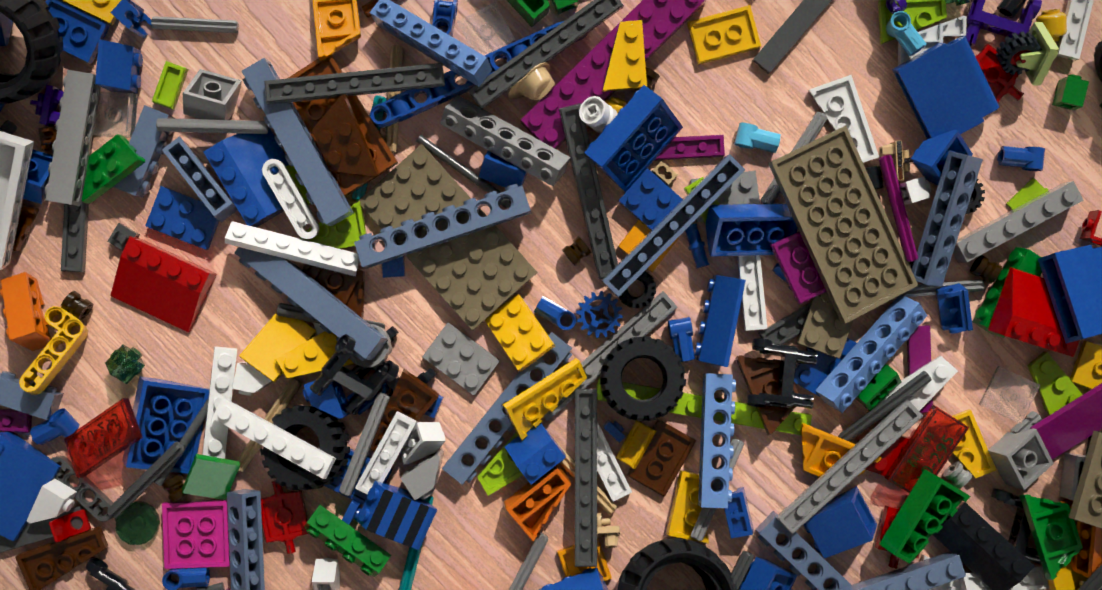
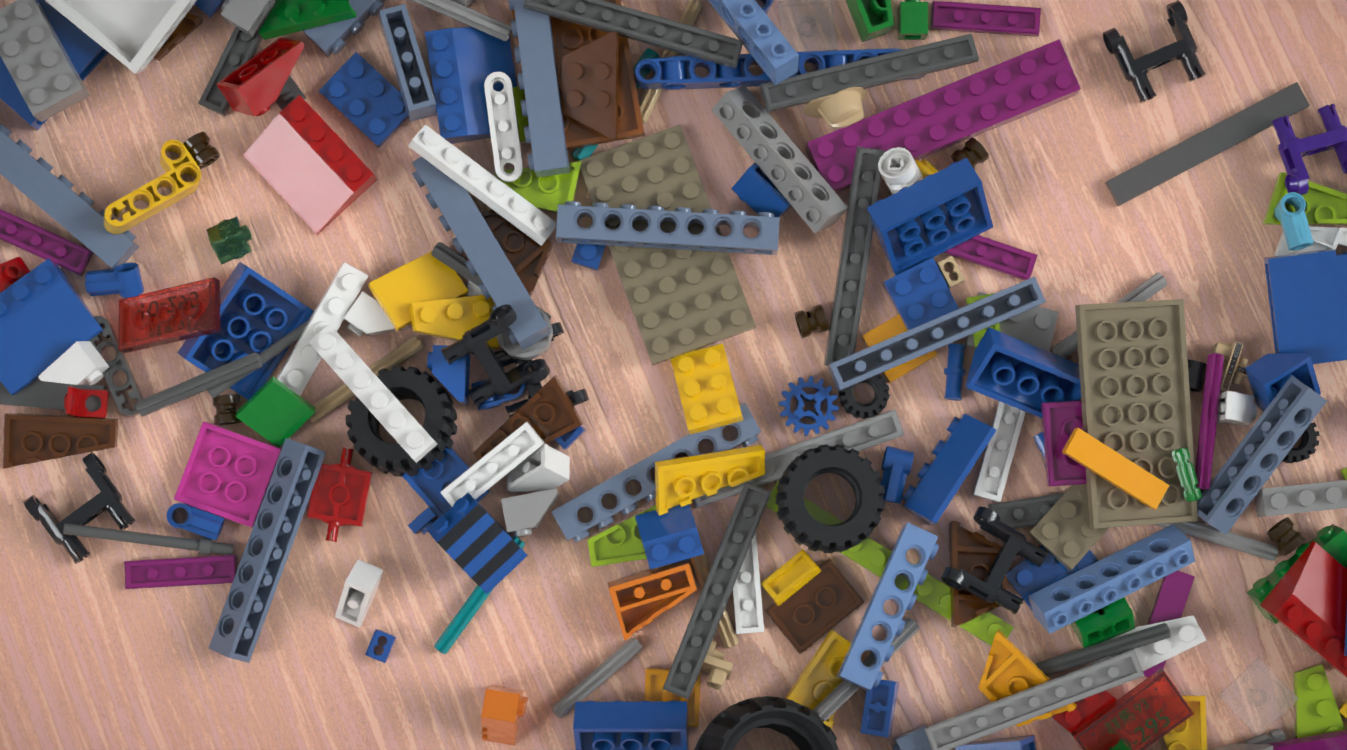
camera: 15 degrees right, 5 degrees down
orange wedge [0,272,52,351] -> none
clear green tile [115,501,160,545] -> none
green brick [303,505,391,577] -> none
light grey axle [339,393,390,496] -> none
dark grey bar [416,135,511,209] -> none
light grey plate [422,322,500,395] -> none
blue piece [534,296,577,330] -> none
yellow wing [602,20,647,92] -> none
blue plate [603,419,626,443] -> none
yellow tile [687,5,761,65] -> none
medium azure piece [734,122,781,153] -> none
white wing [808,75,879,163] -> none
blue hinge [936,283,973,334] -> none
none -> red slope [216,38,304,116]
none -> light orange tile [1062,428,1169,510]
none -> green axle [1172,447,1202,502]

